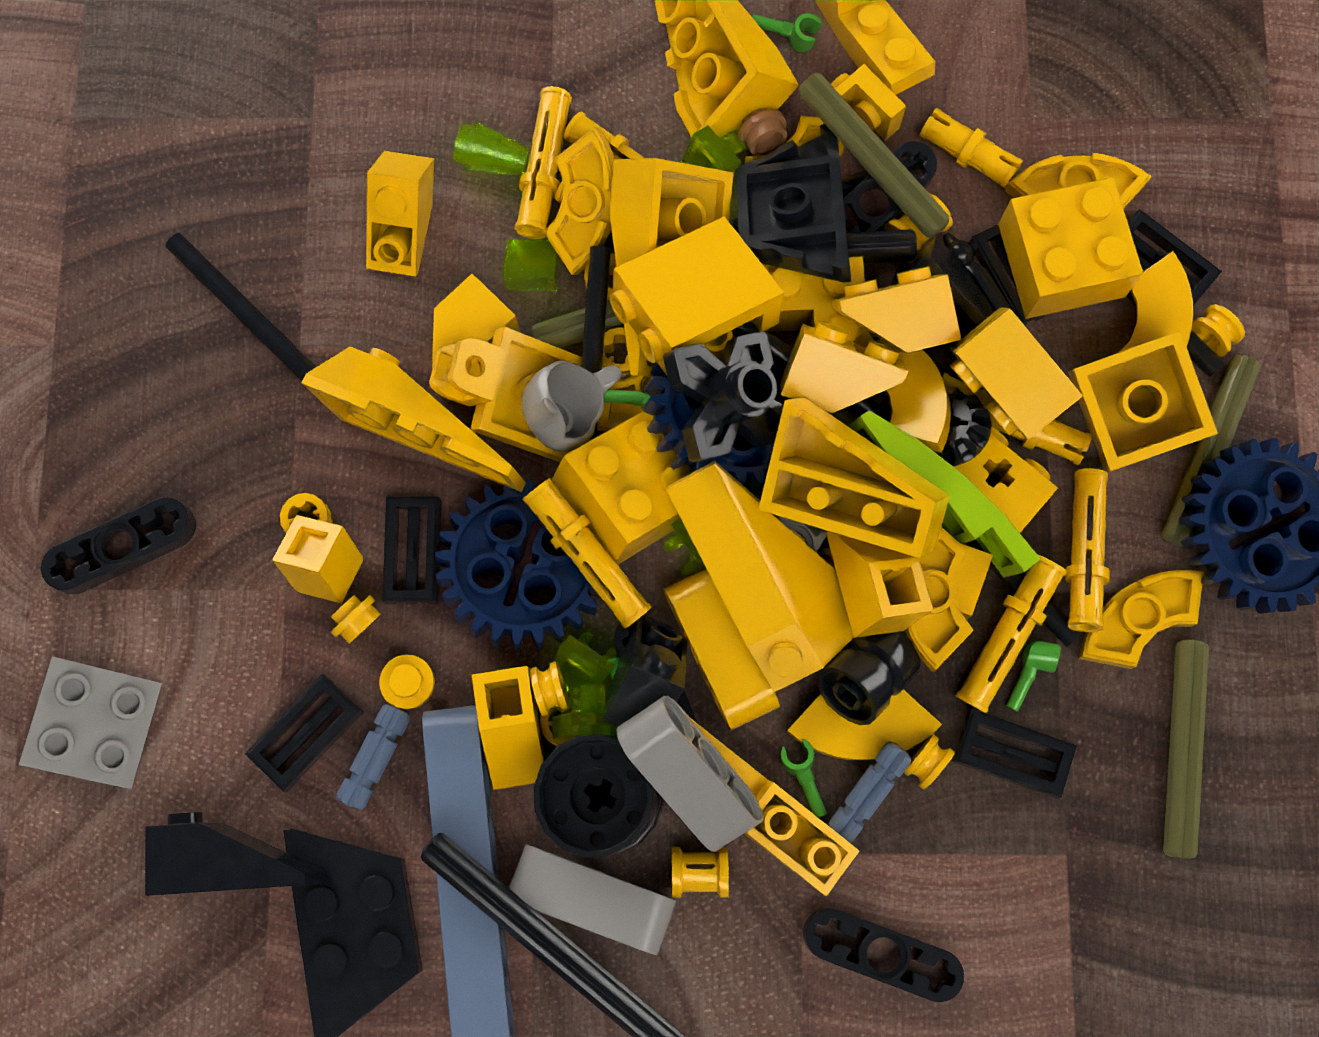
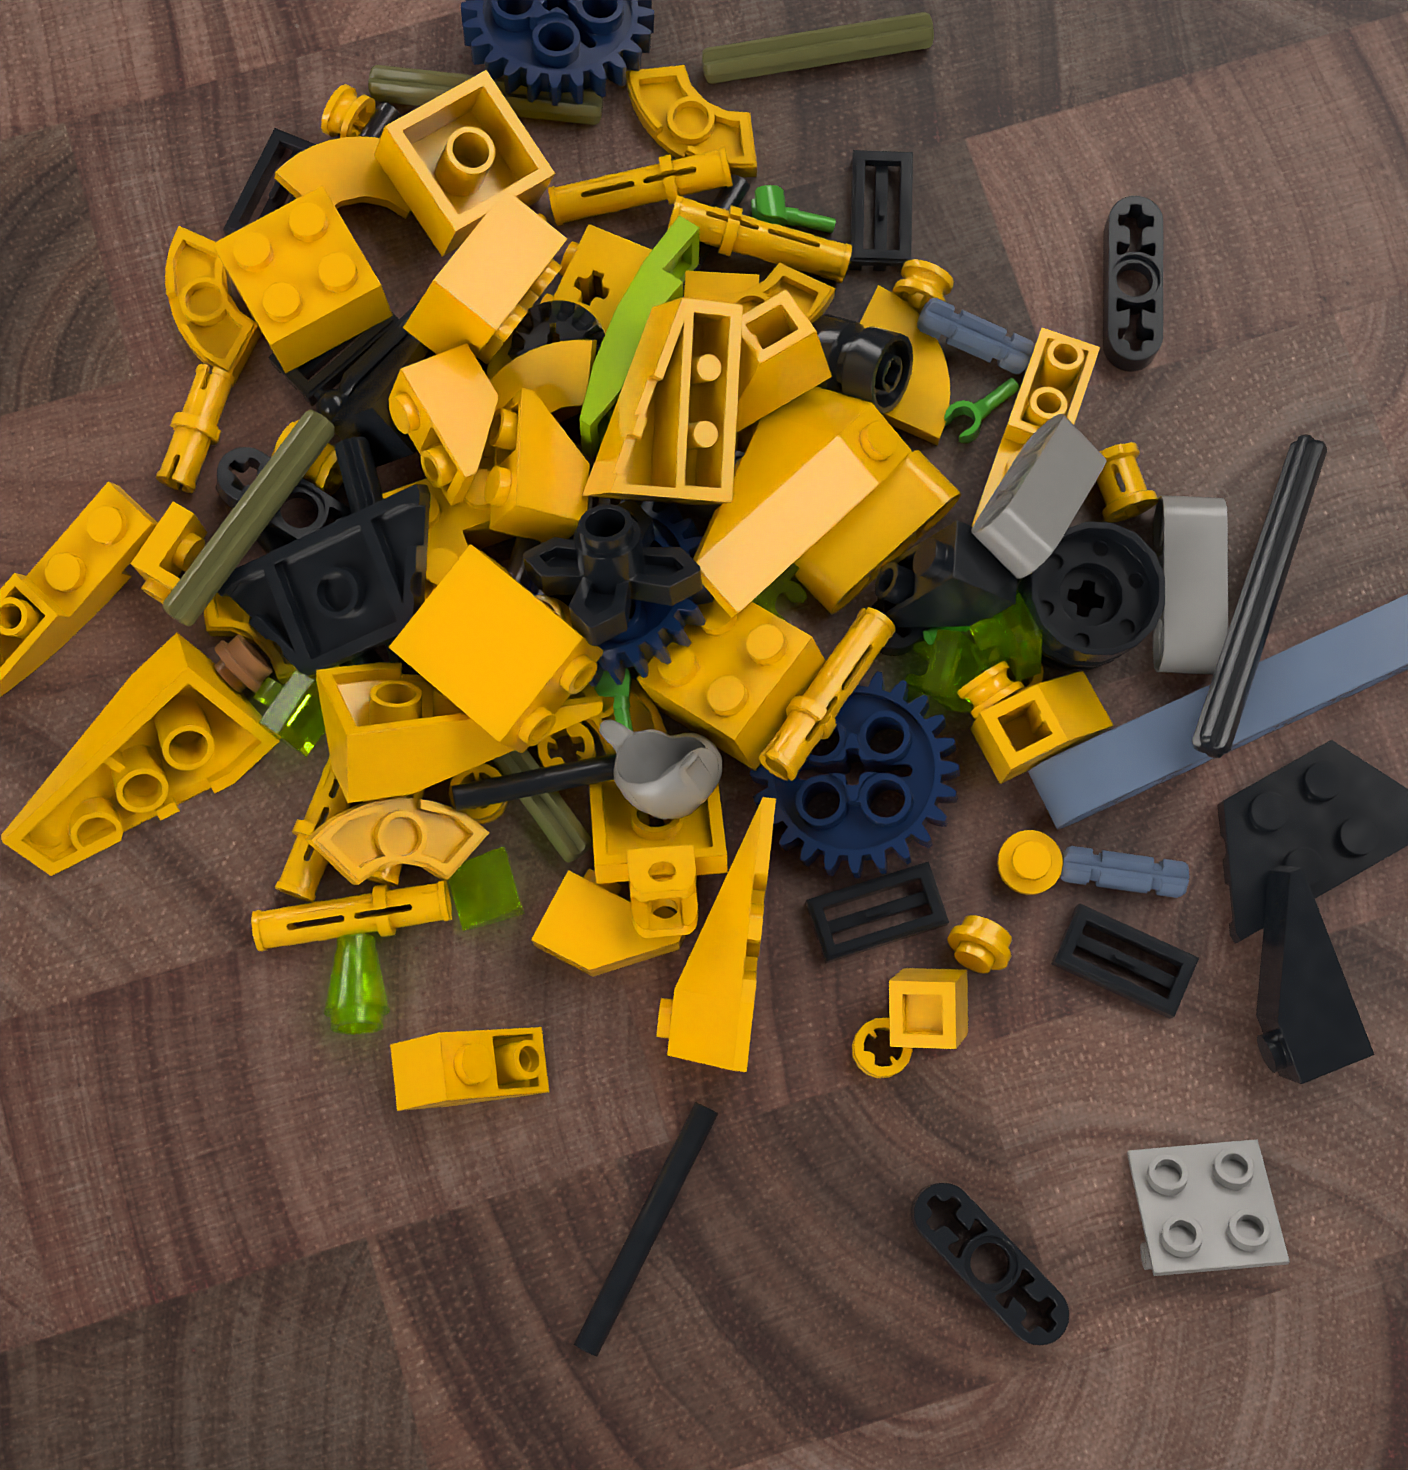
camera: 110 degrees left, 0 degrees up
bright green hand [752,13,822,53] -> none

